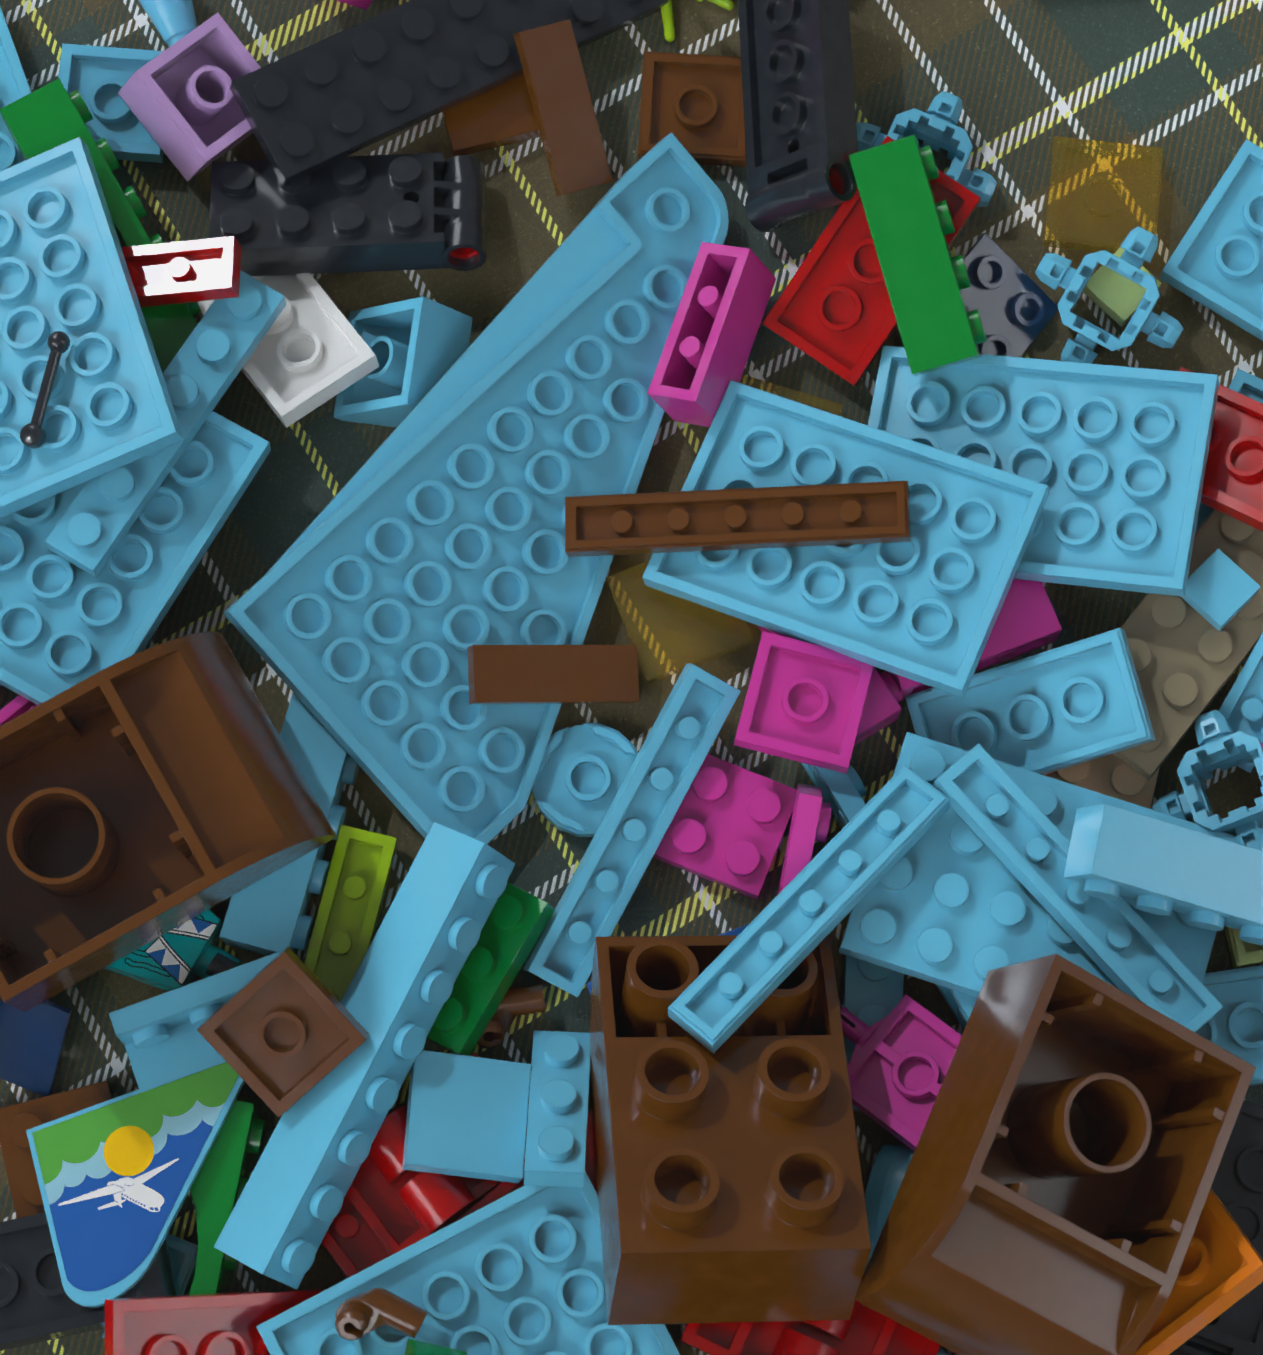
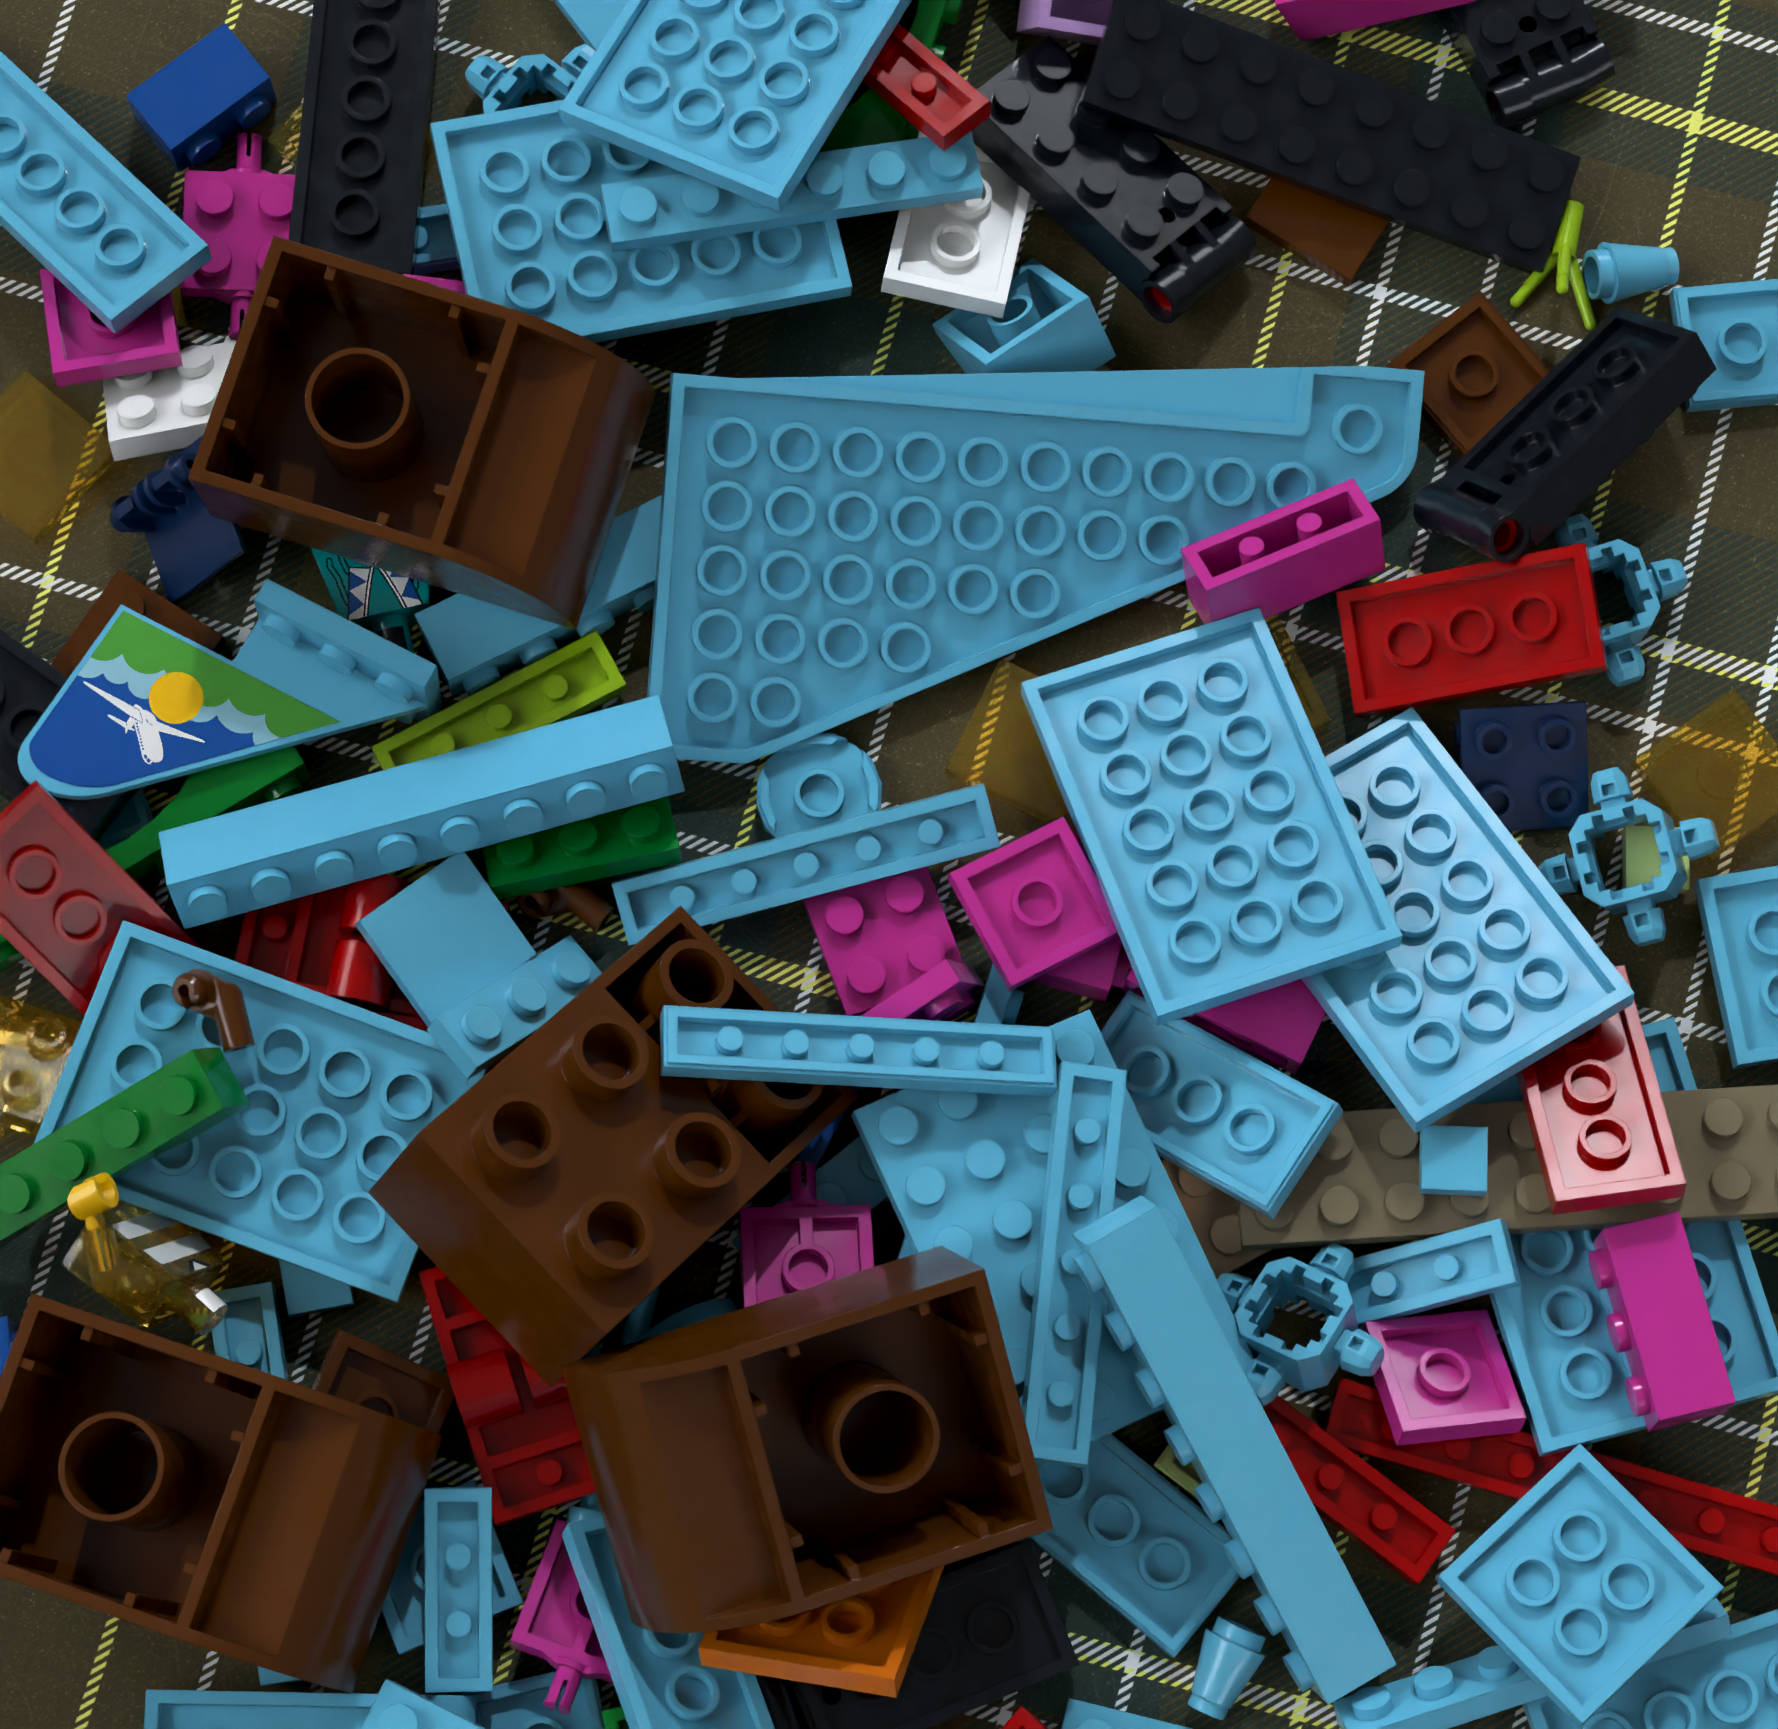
camera: 45 degrees right, 0 degrees up
black hinge [20,331,70,449] -> none
reddish brown plate [197,947,369,1117] -> none
reddish brown tile [467,645,639,704] -> none
reddish brown tile [513,19,613,196] -> none
reddish brown tile [565,481,911,557] -> none
green brick [848,135,987,376] -> none

